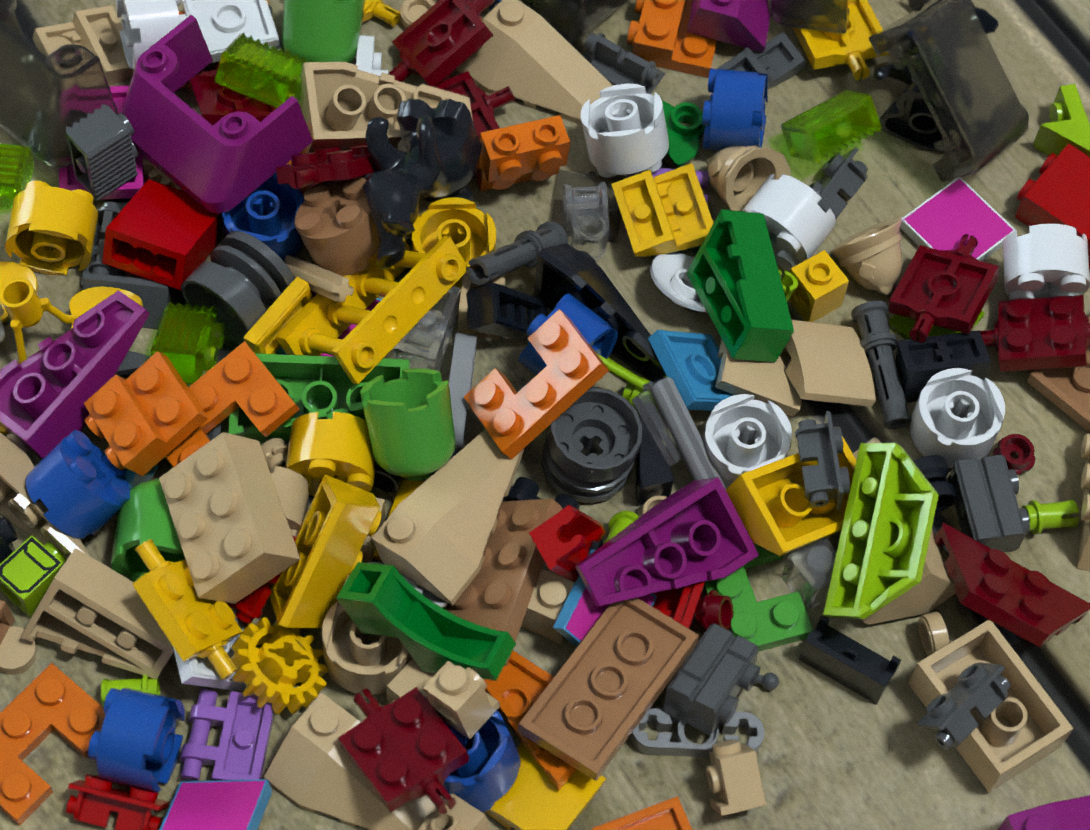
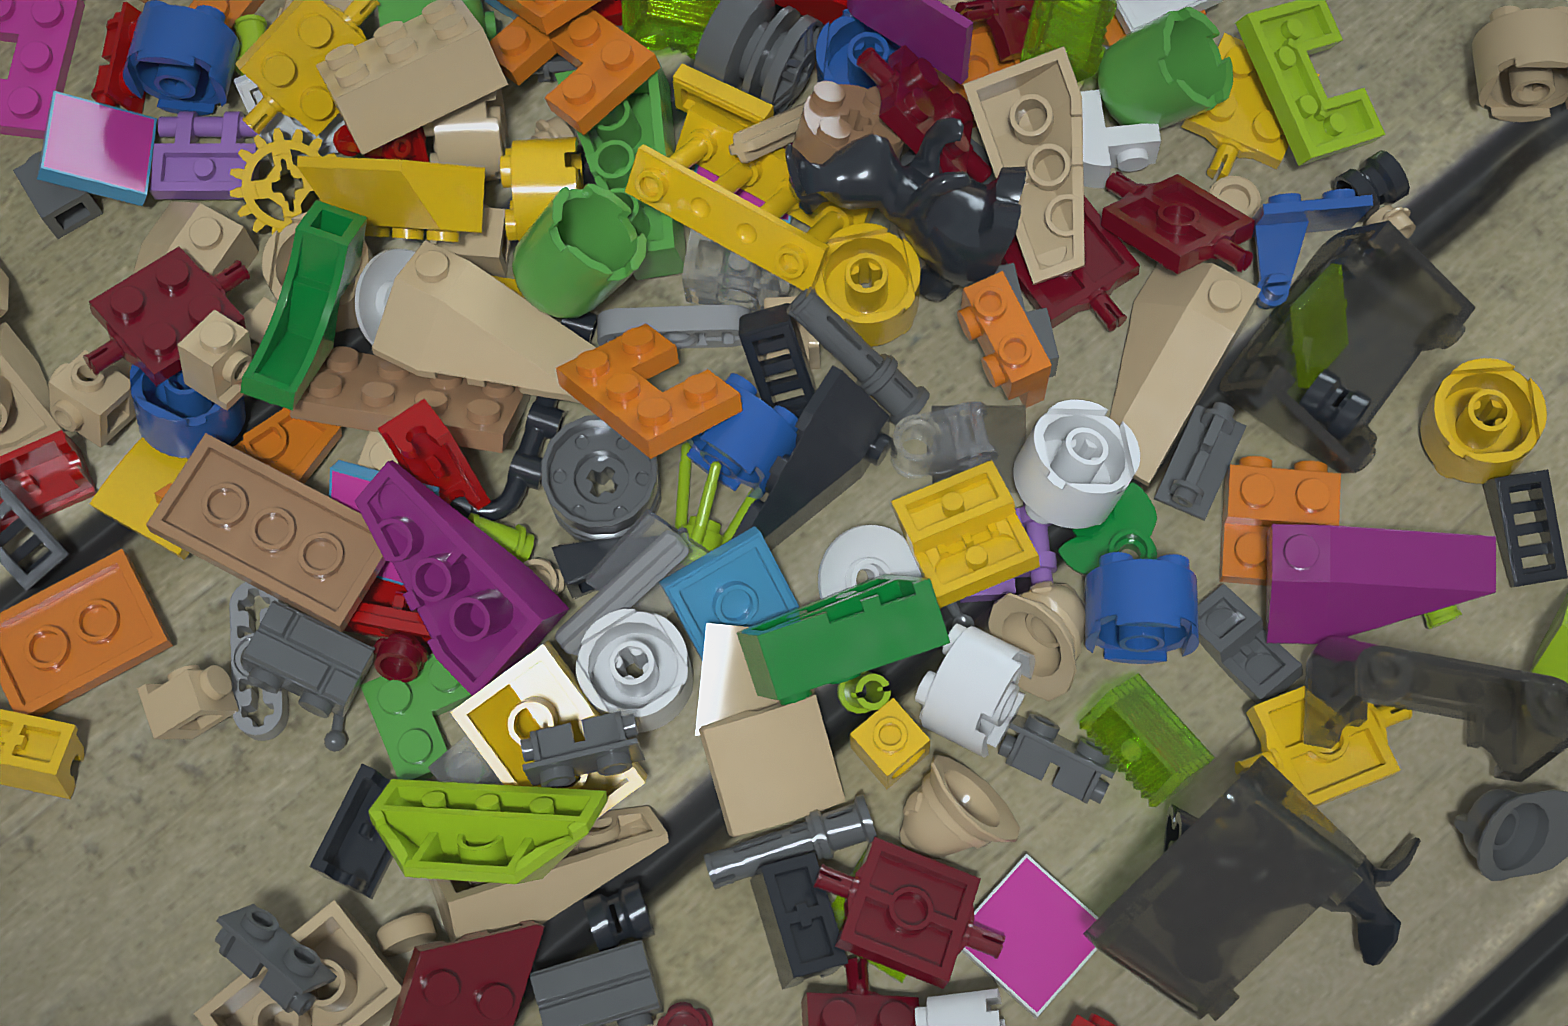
camera: 95 degrees right, 10 degrees up
white brick [910,368,1006,468] -> none

